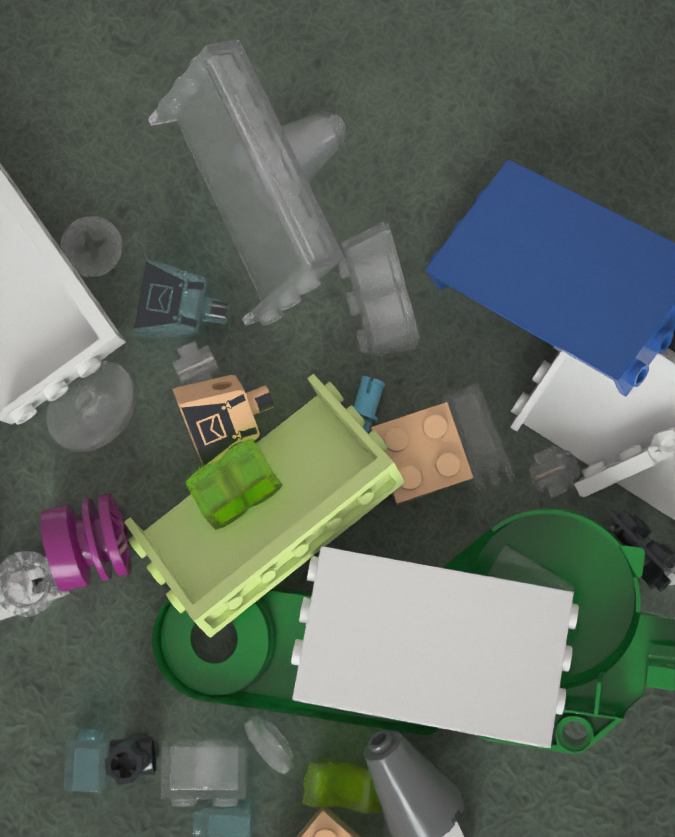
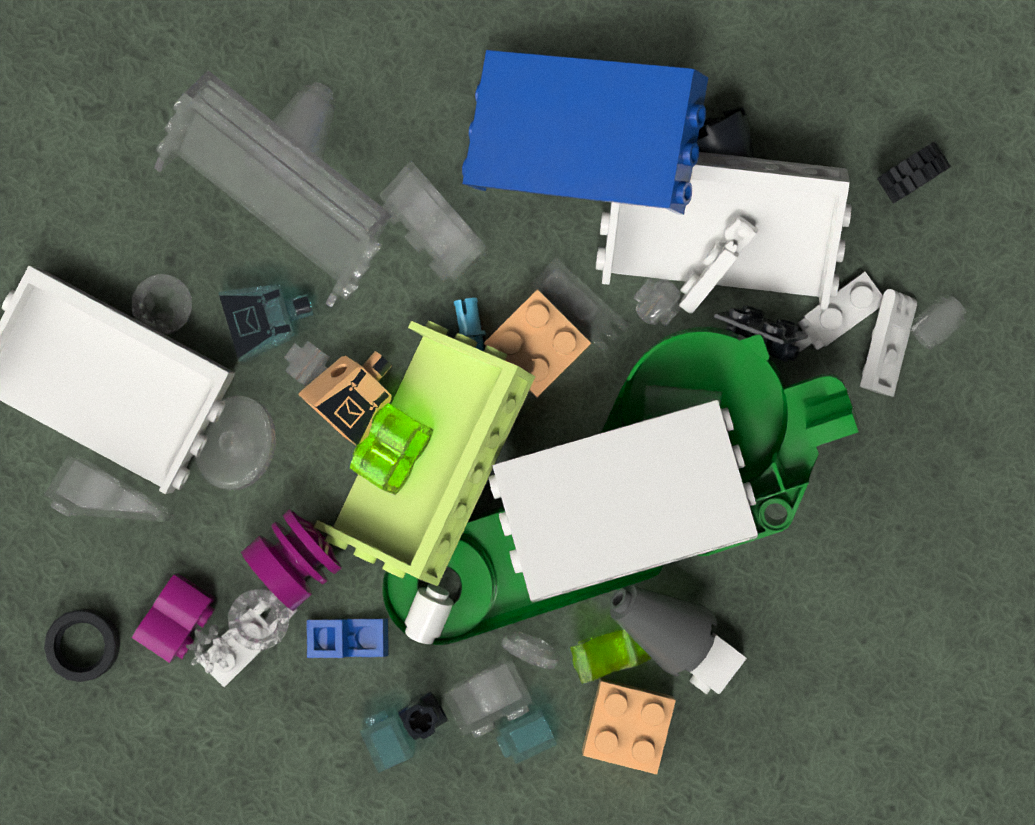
camera: 30 degrees left, 5 degrees up
none -> slope [307,618,389,658]
none -> white brick [405,584,453,644]

